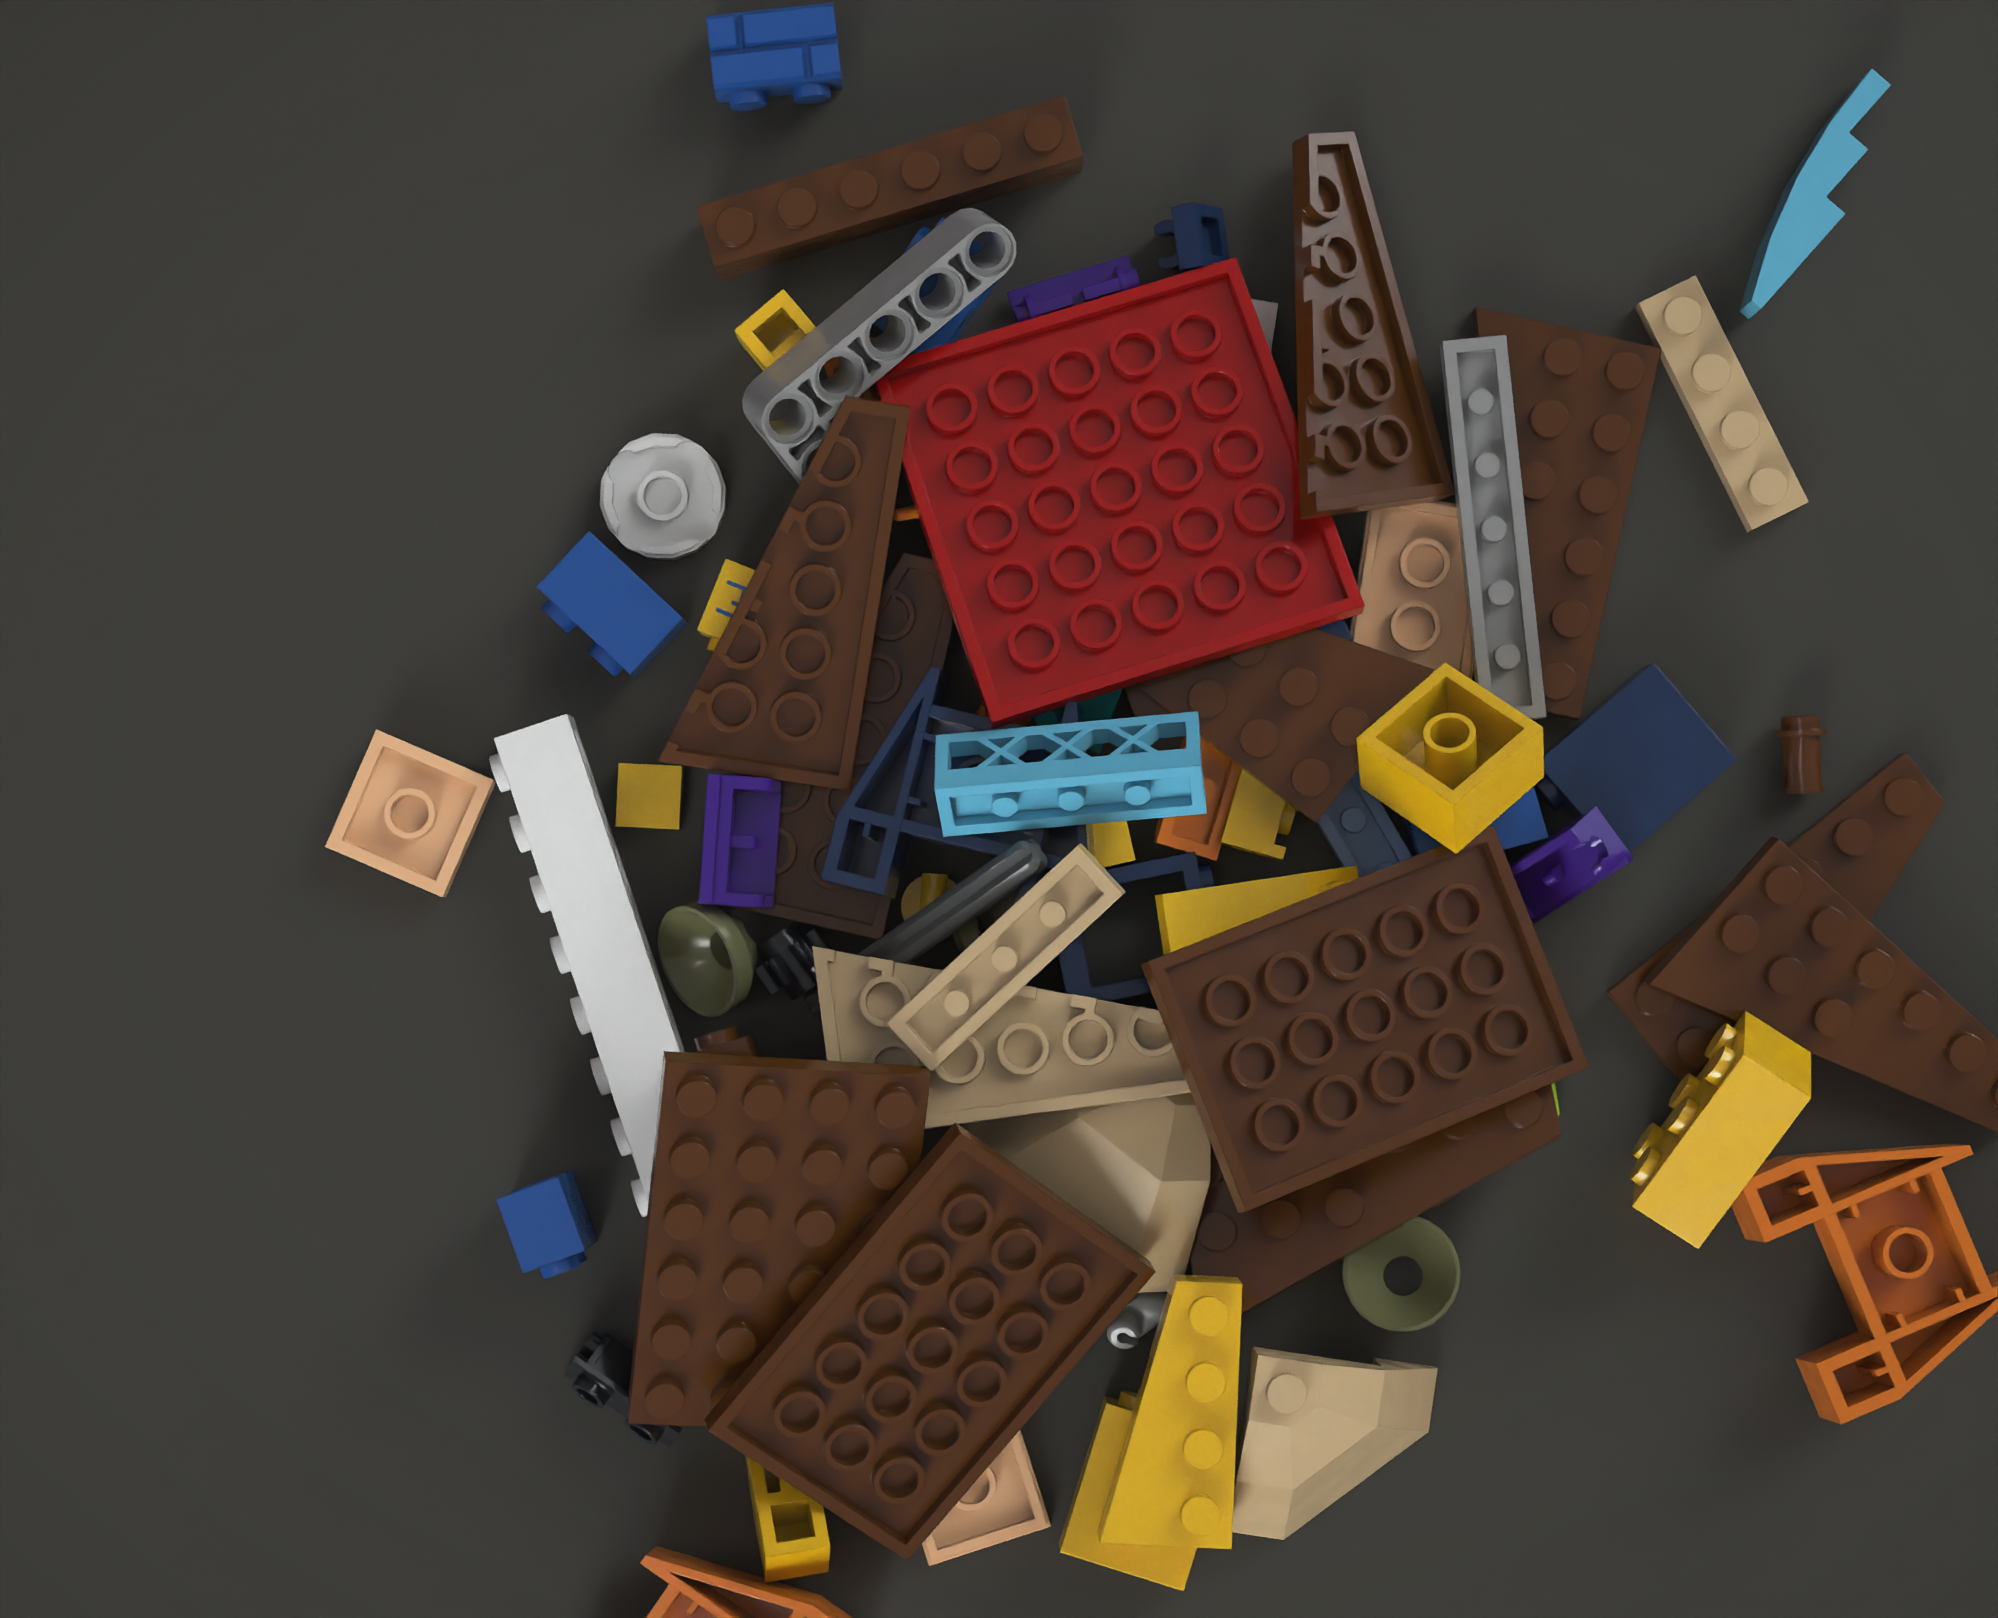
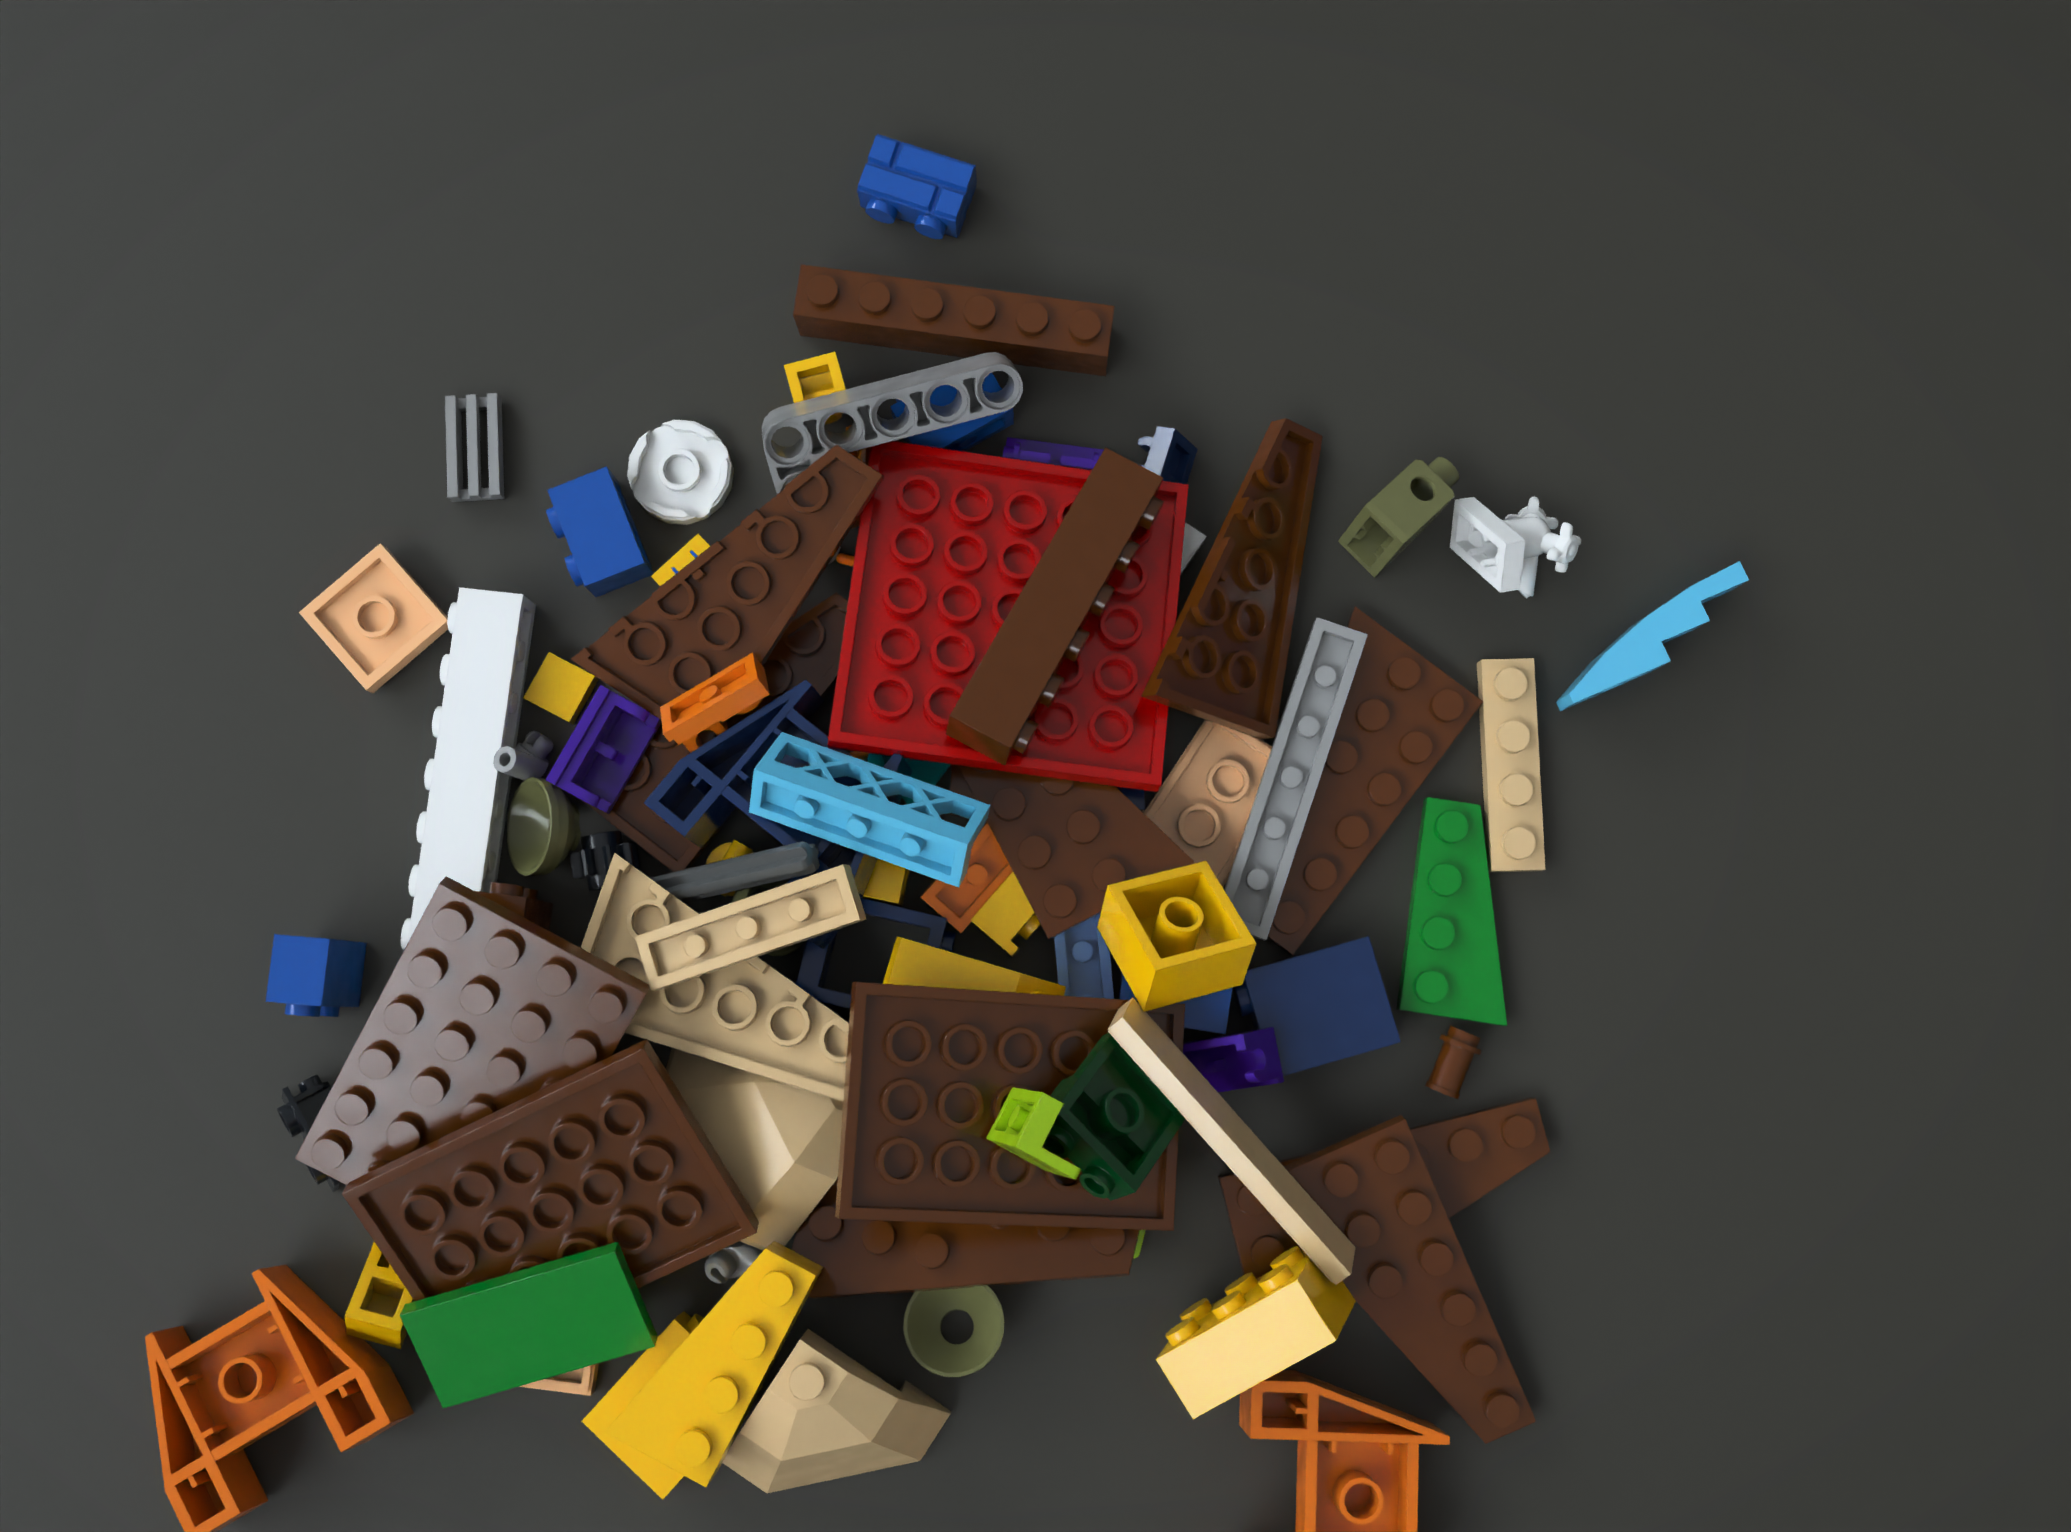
camera: 30 degrees right, 5 degrees down
none -> green tile [400,1242,658,1408]
none -> light grey tile [445,393,504,502]
none -> light grey arm [493,731,553,781]
none -> orange plate [660,652,770,753]
none -> reddish brown brick [946,447,1164,766]
none -> lime panel [986,1087,1081,1180]
none -> dark green plate [1043,1033,1185,1201]
none -> tan tile [1108,997,1356,1285]
none -> olive torso [1338,457,1459,578]
none -> green wing [1396,797,1507,1026]
none -> white piece [1450,496,1581,599]

